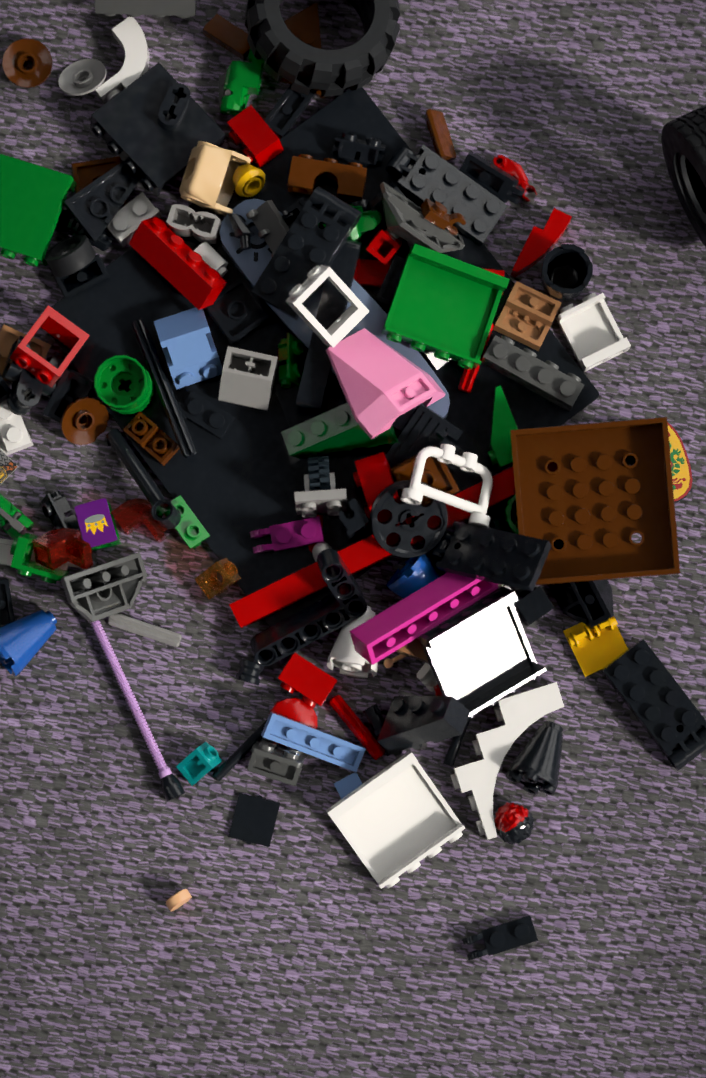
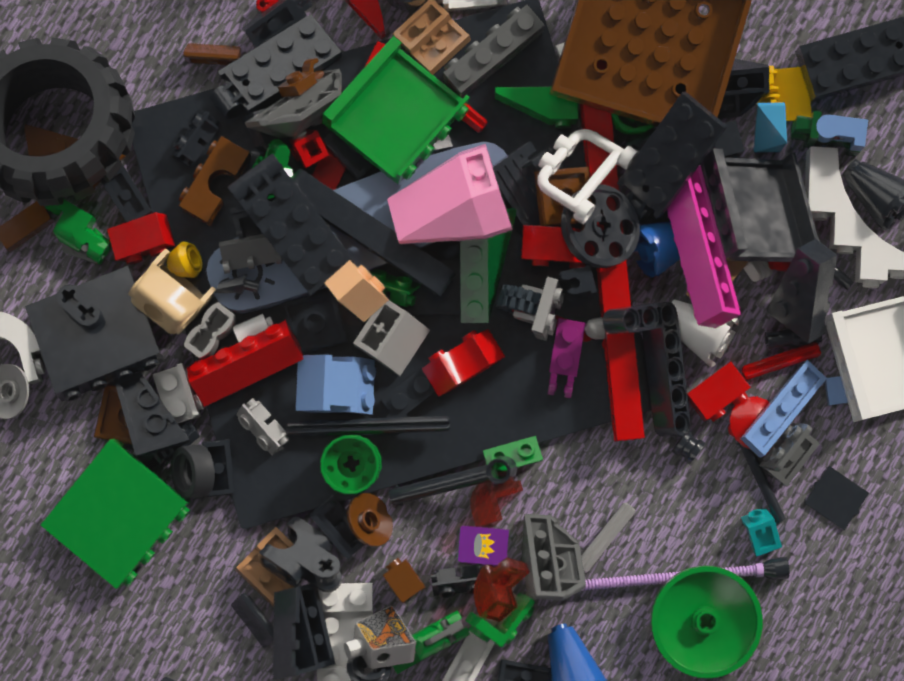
camera: 75 degrees left, 0 degrees up
red window [10,305,90,388] -> none
reddish brown slope [123,412,180,466] -> none
light nougat tile [166,889,192,912] -> none
clear orange brick [195,558,241,600] -> none
white window [286,264,369,348] -> none
none -> light grey hinge [236,399,289,455]
none -> light nougat brick [325,260,388,322]
none -> reddish brown brick [383,558,425,603]
none -> red brick [422,329,505,397]
none -> green dish [650,565,763,678]
none -> dark azure slope [753,102,787,152]
none -> hips [790,111,868,157]

